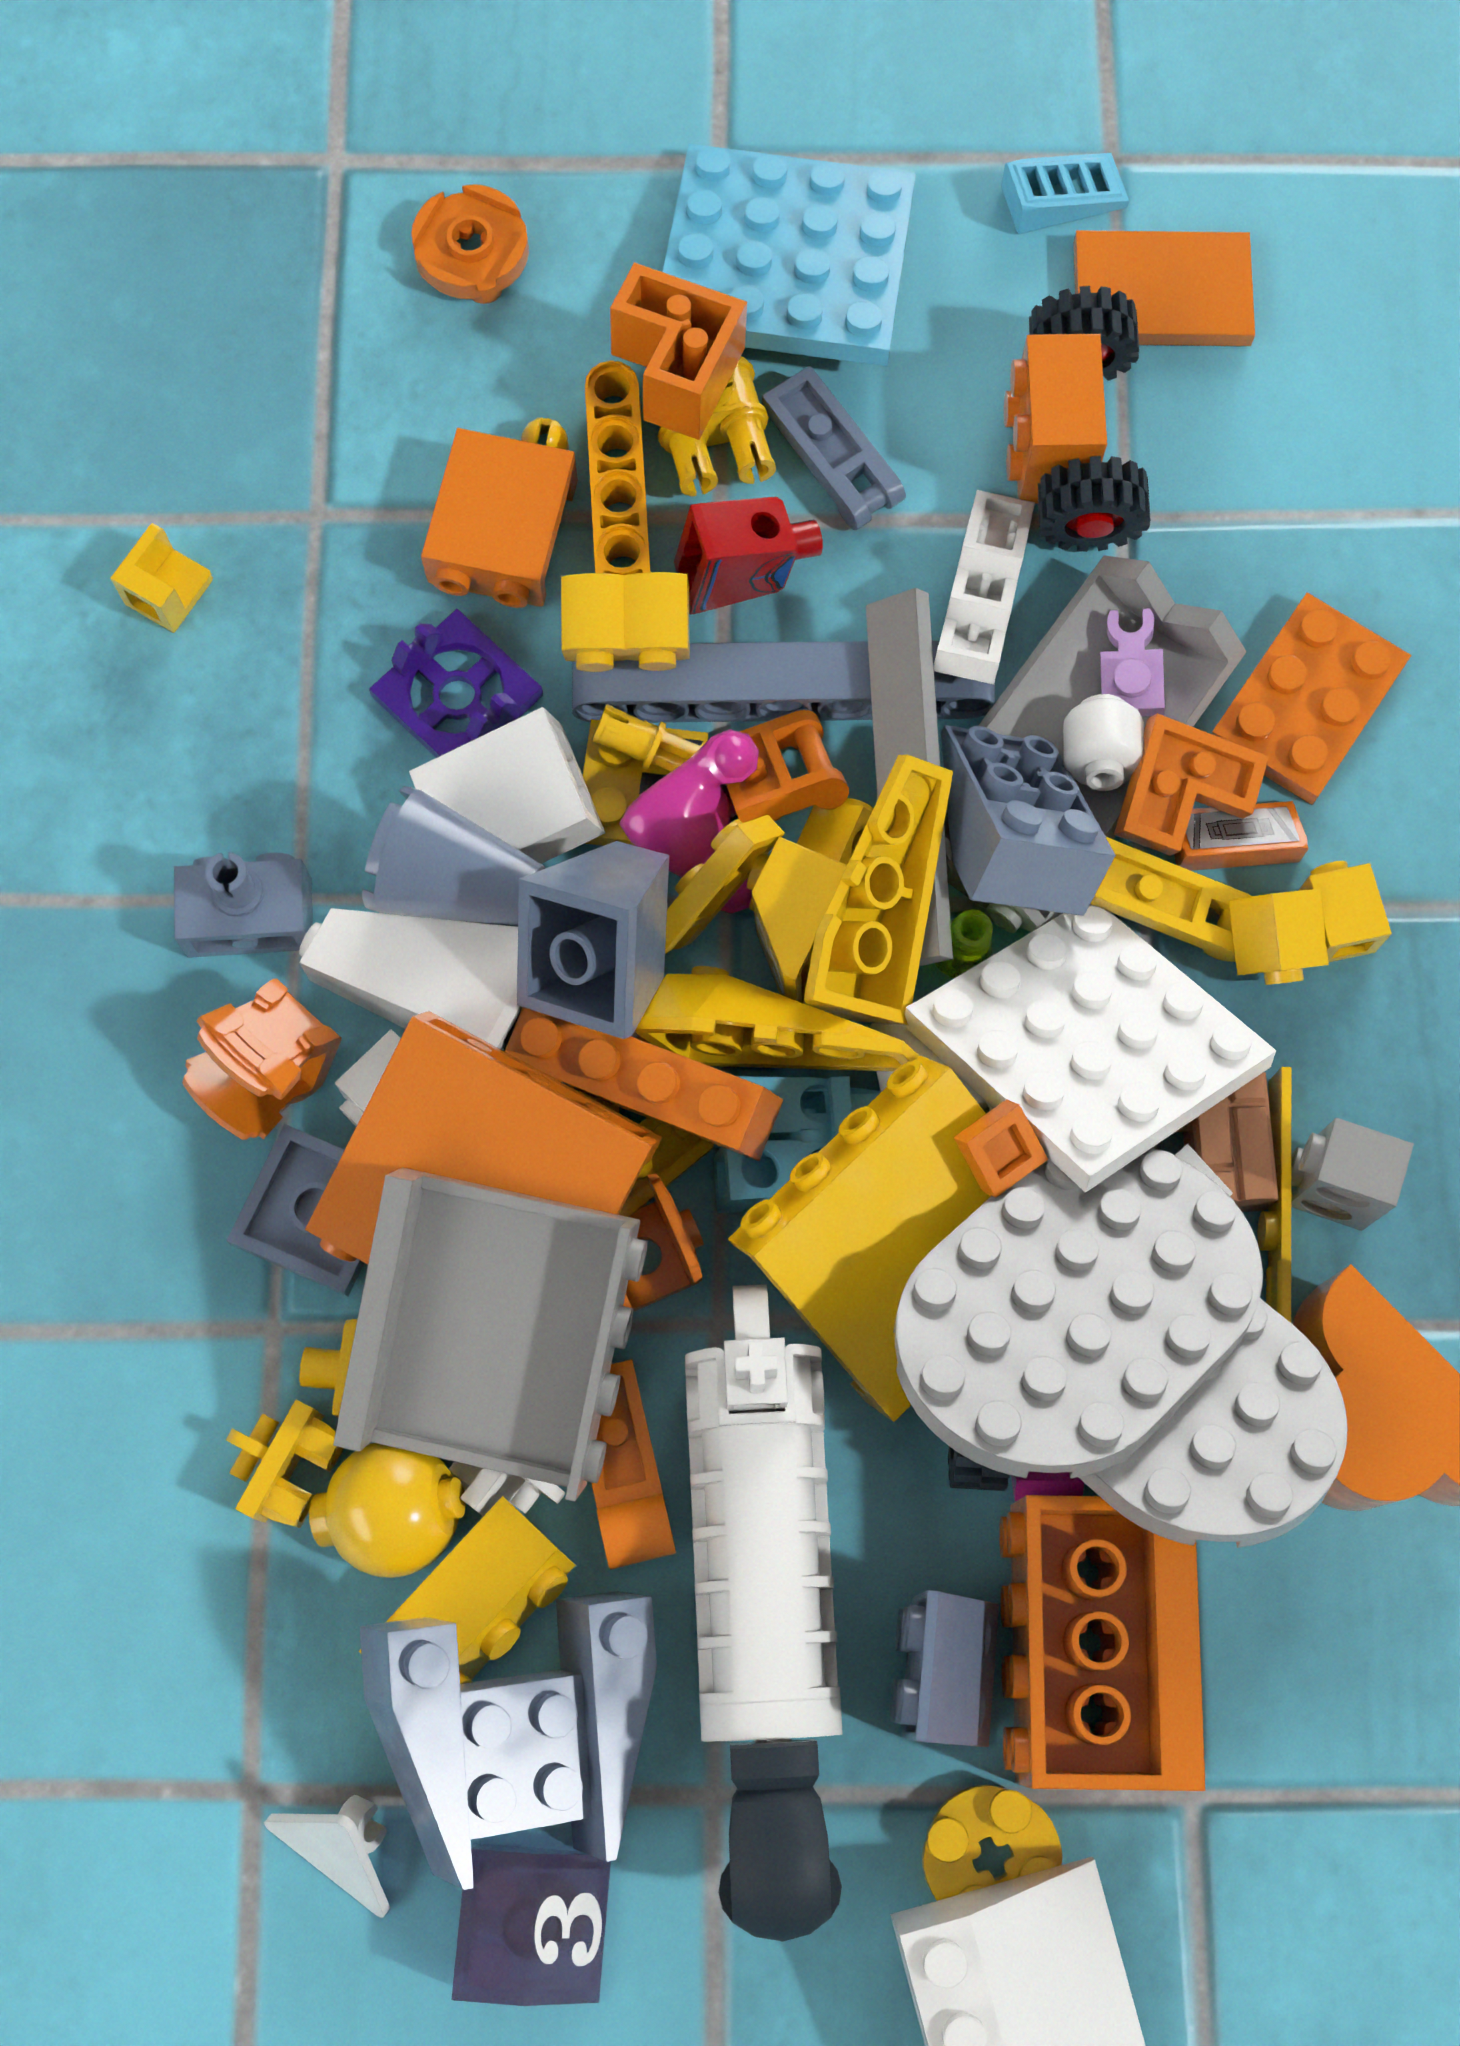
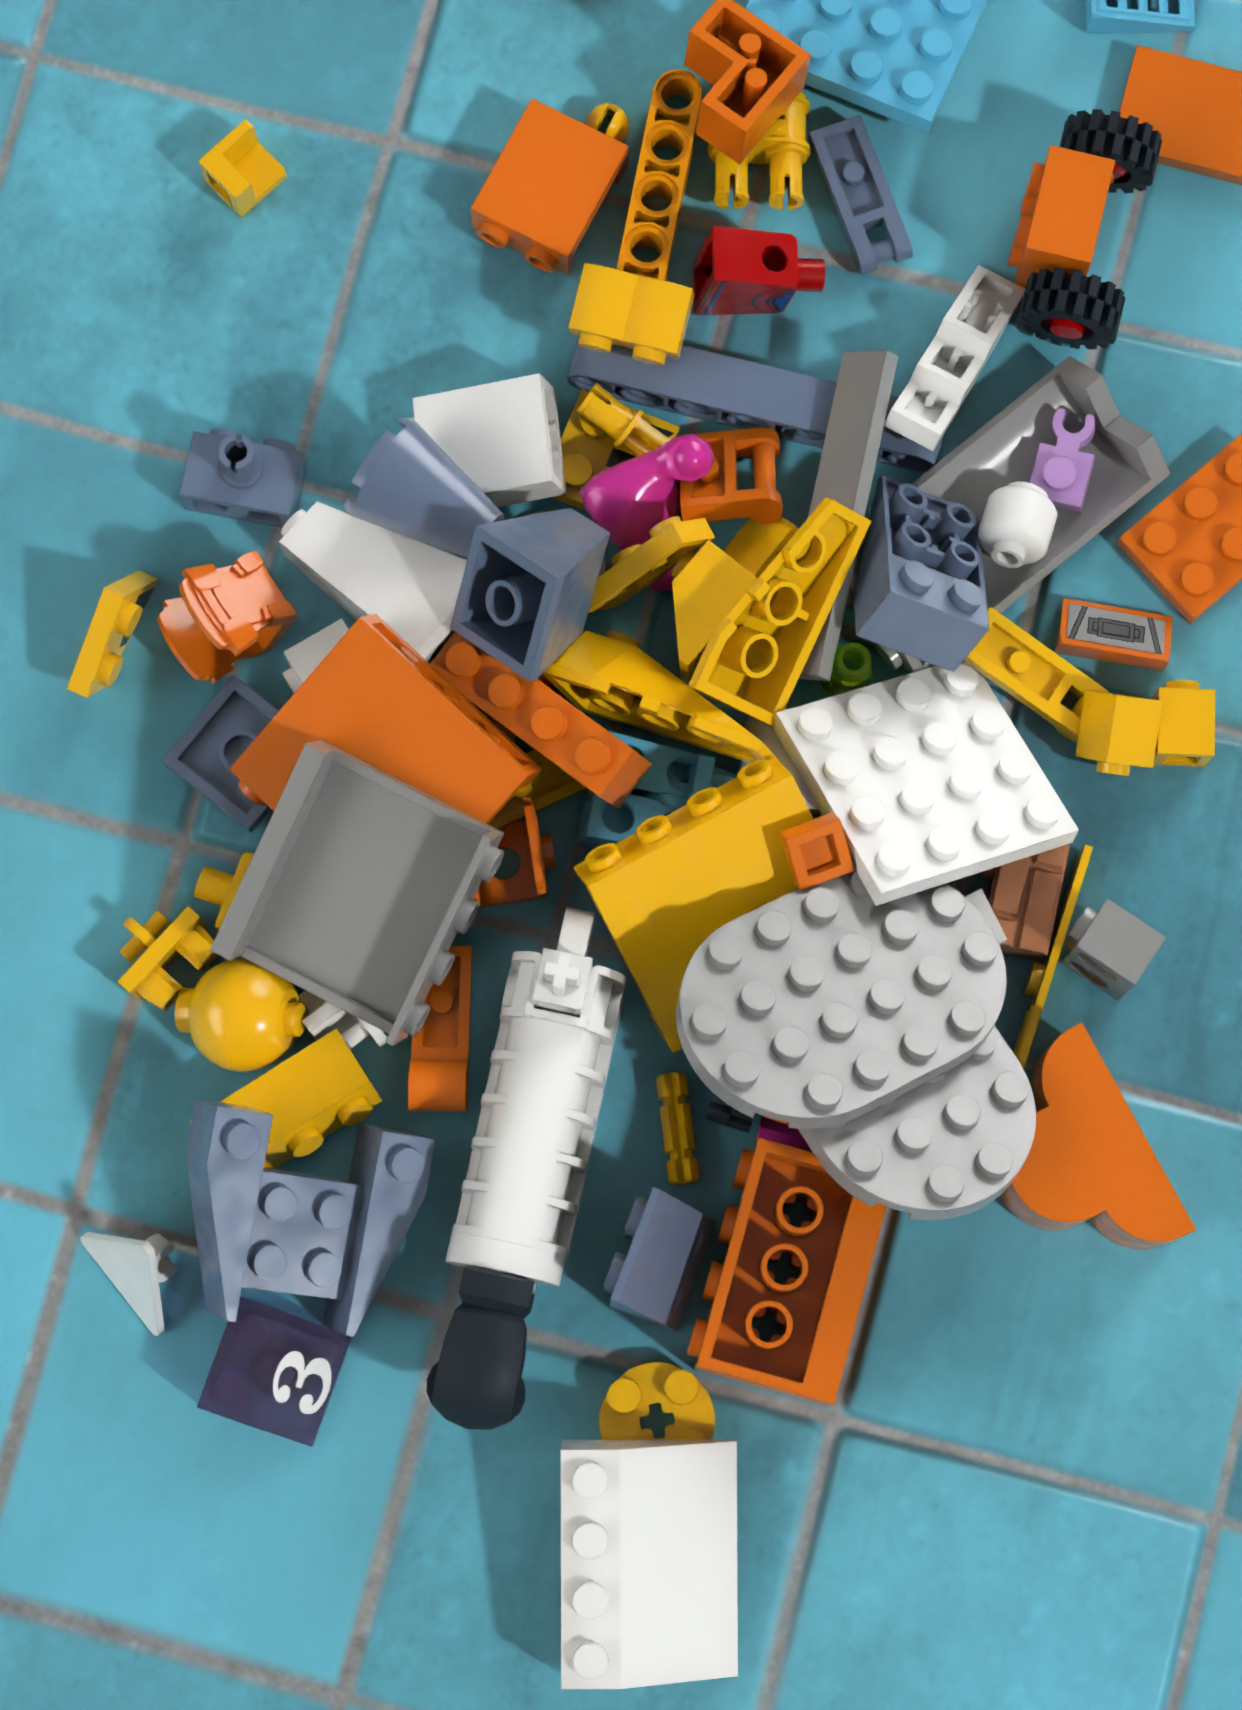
camera: 15 degrees right, 5 degrees up
dark purple piece [369,609,543,758] -> none
orange plate [1114,713,1269,856] -> none
none -> yellow wing [67,570,159,698]
none -> yellow axle [656,1072,699,1185]

